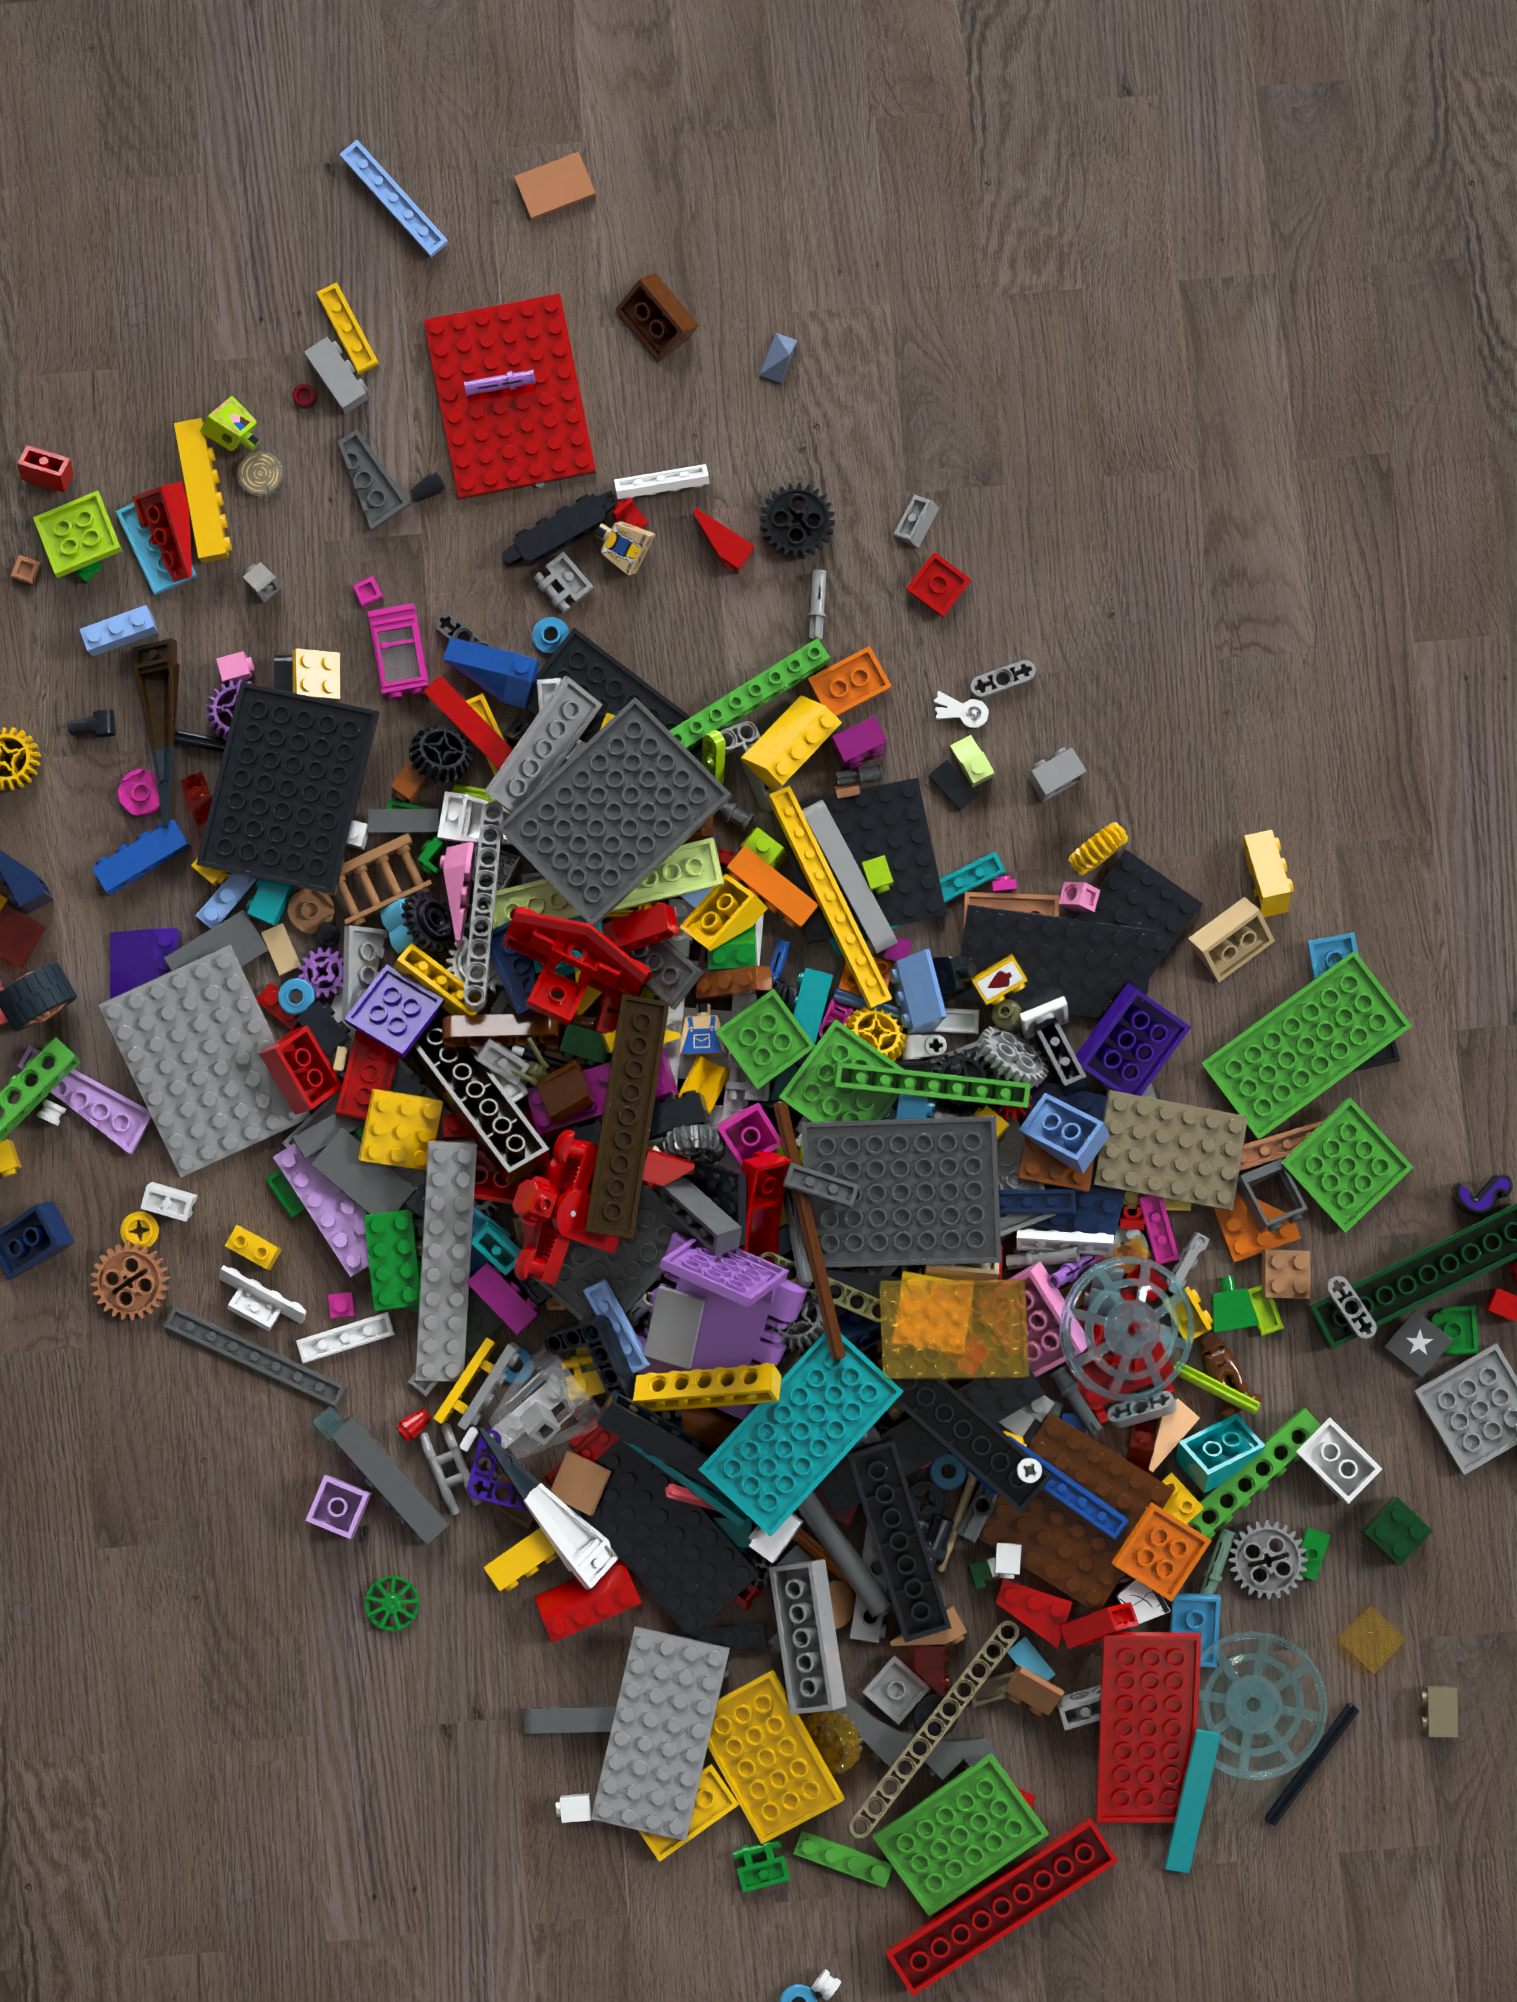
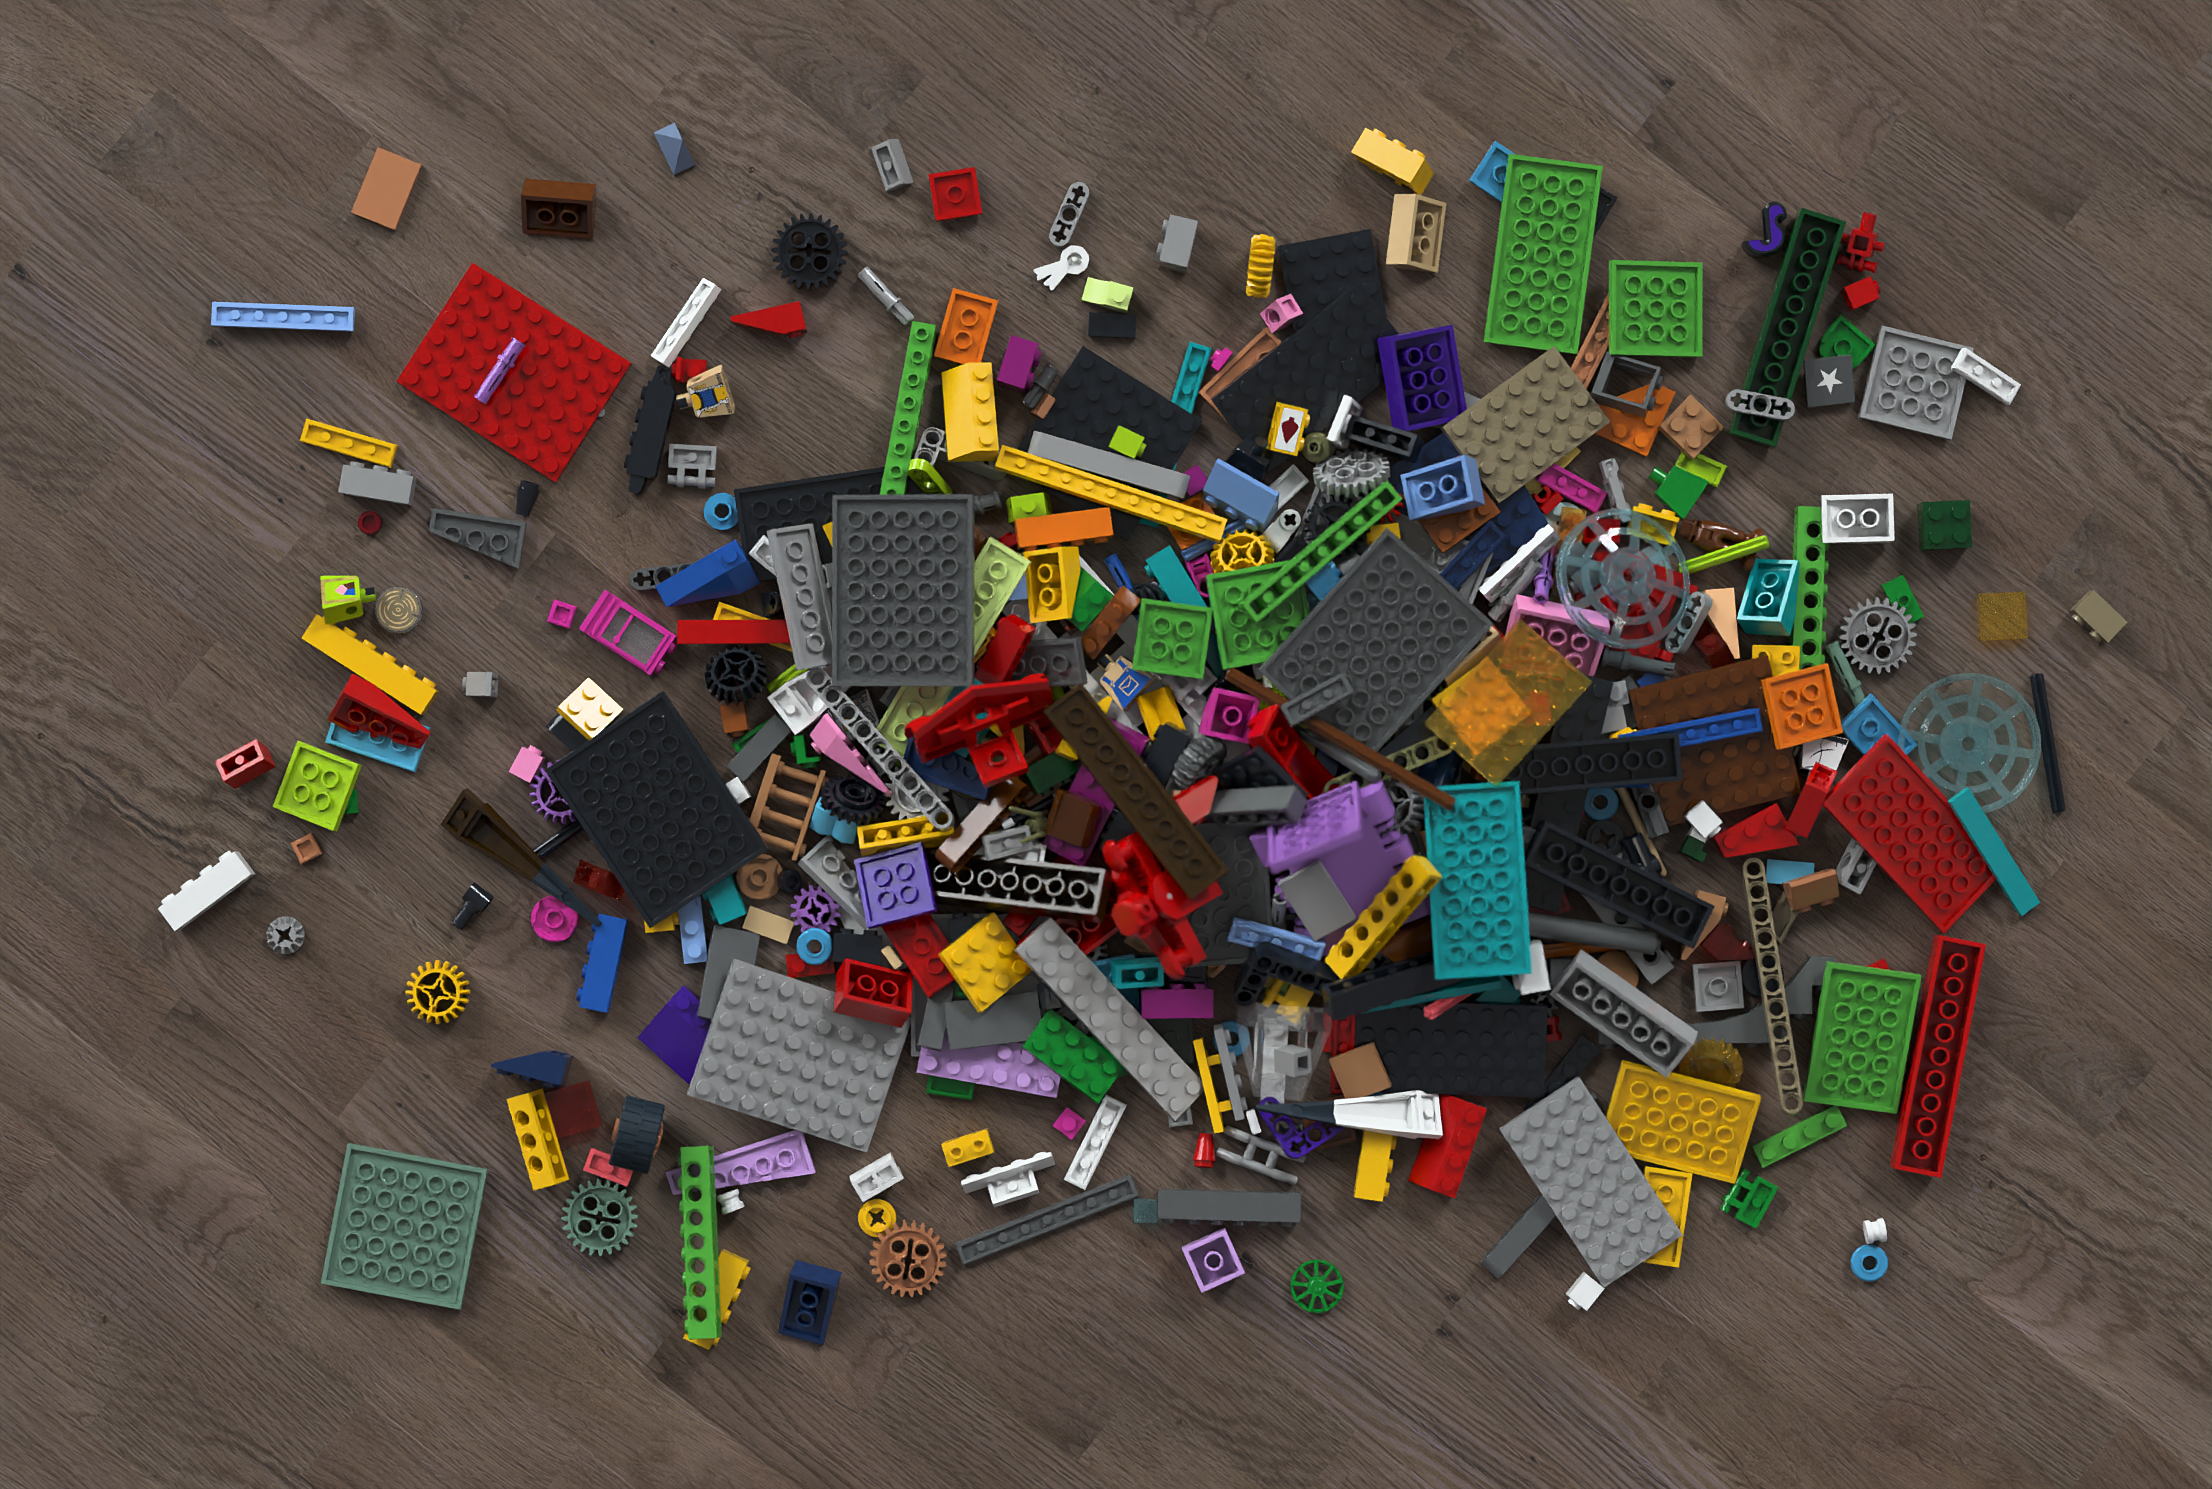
camera: 45 degrees left, 5 degrees up
light blue brick [80,605,159,657] -> none
white wheel [1017,1458,1042,1483] -> none

